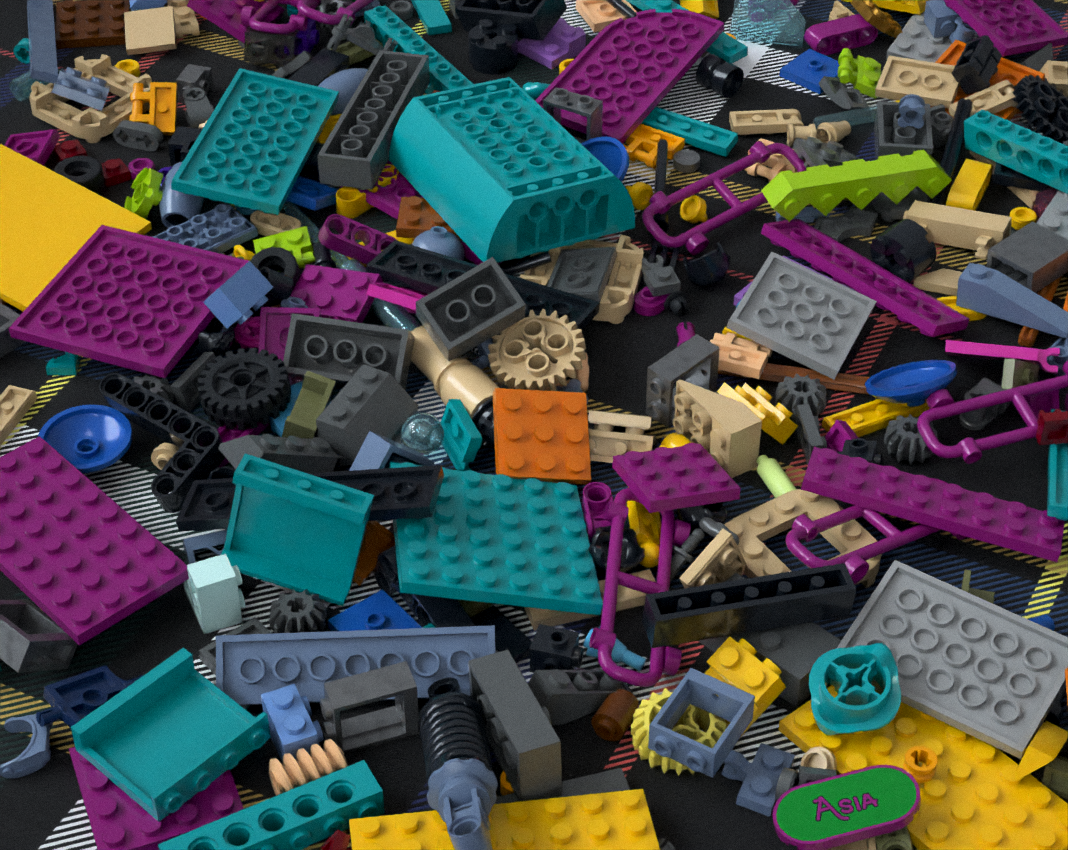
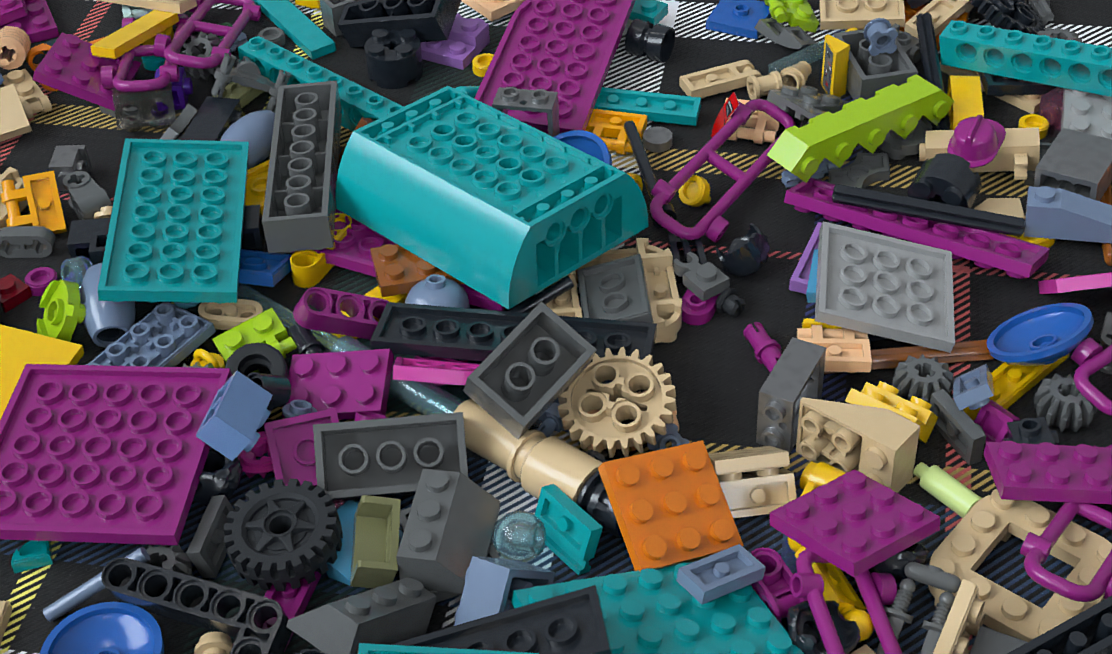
camera: 15 degrees left, 0 degrees up
none -> sand blue bar [43,547,150,622]
none -> clear light blue tile [60,256,93,289]
none -> sand blue plate [676,544,766,604]
none -> red sticker [711,92,739,137]
none -> yellow slope [821,34,850,97]
none -> black axle [832,184,1025,237]
none -> magenta piece [947,115,1006,168]
none -> sand blue plate [953,364,994,411]

